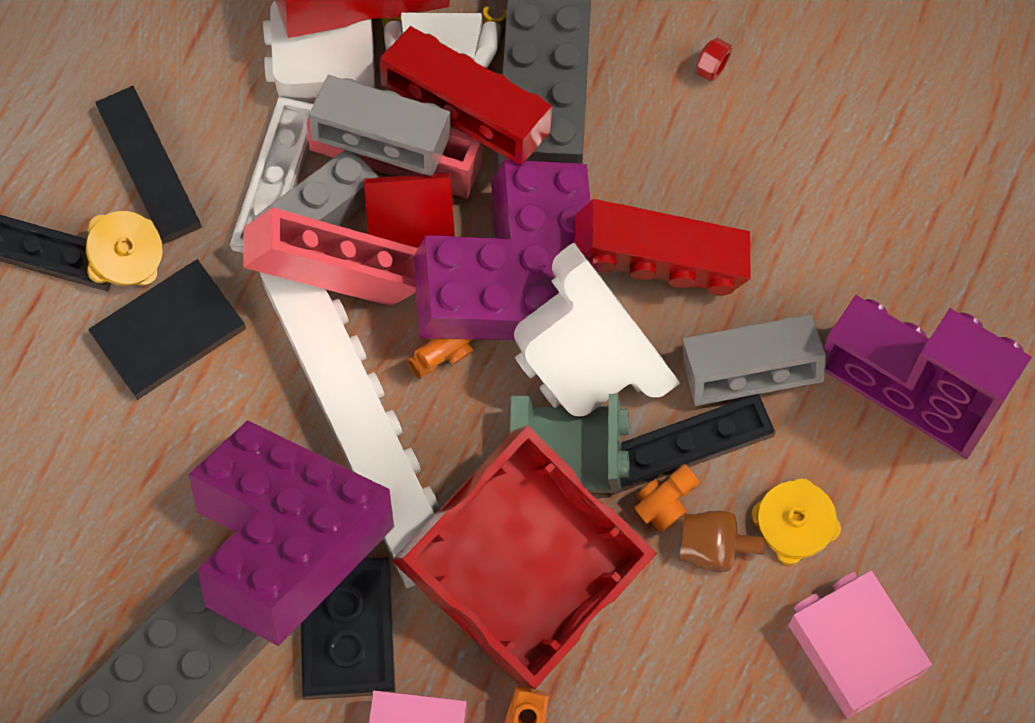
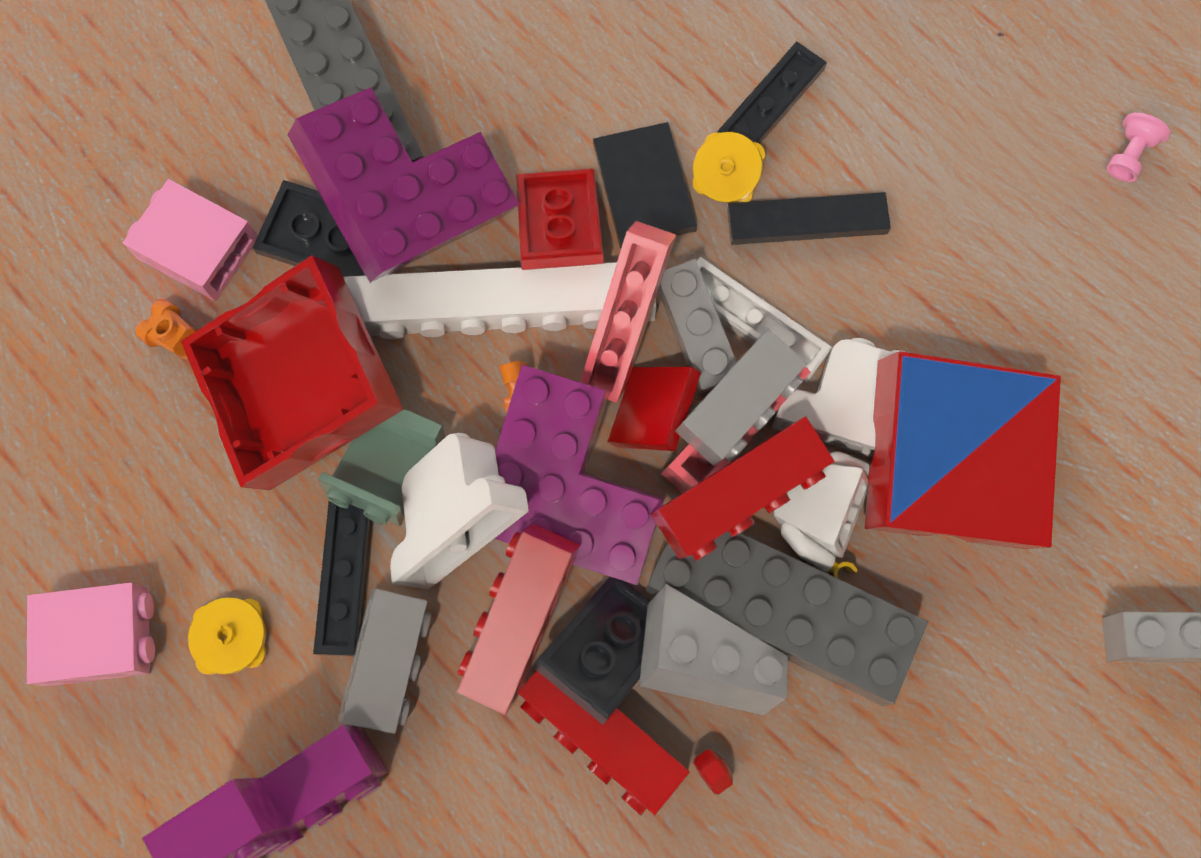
camera: 115 degrees right, 5 degrees up
orange plate [634,464,701,534] -> none
dark orange piece [680,511,765,572] -> none
none -> red tile [516,169,603,270]
none -> red brick [517,670,690,816]
none -> black tile [533,577,650,725]
none -> light grey wedge [639,584,788,715]

